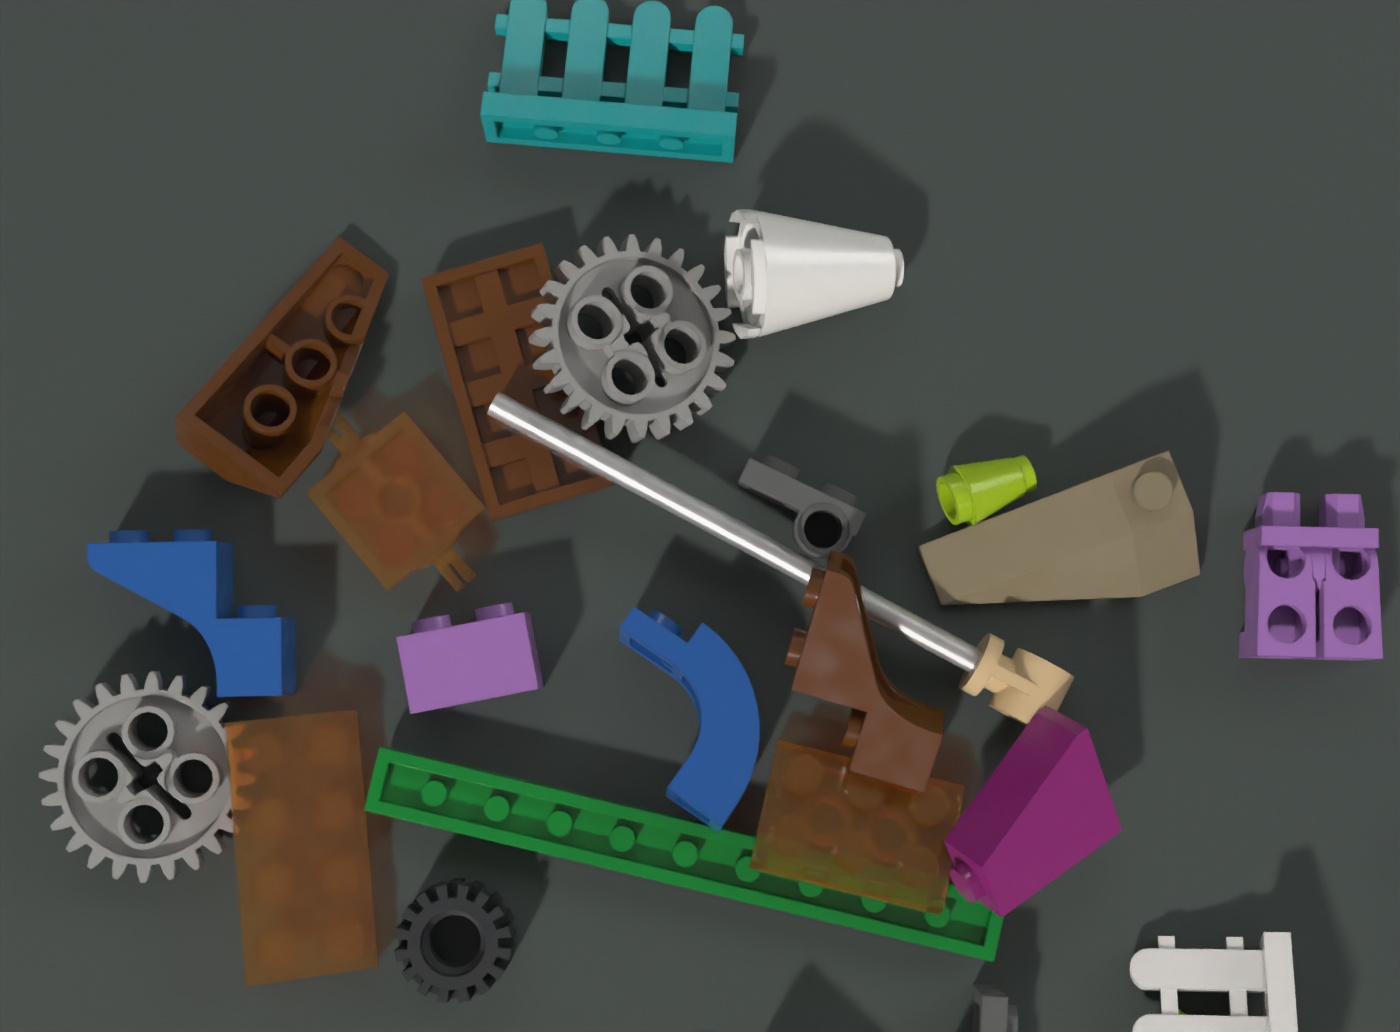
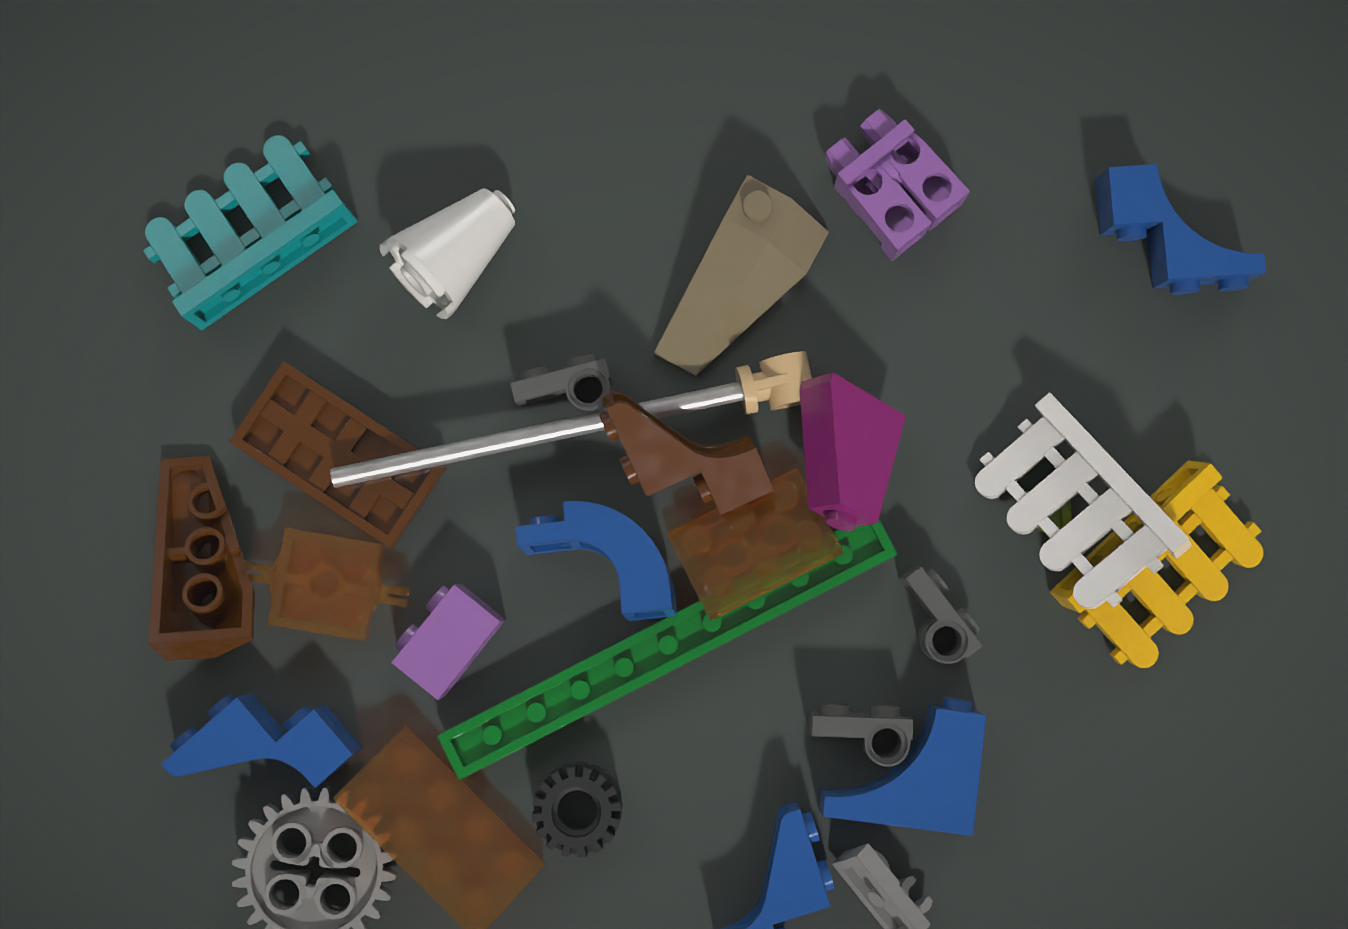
camera: 40 degrees left, 0 degrees up
light grey gear [528,234,736,443] -> none
lime cone [936,455,1037,526] -> none

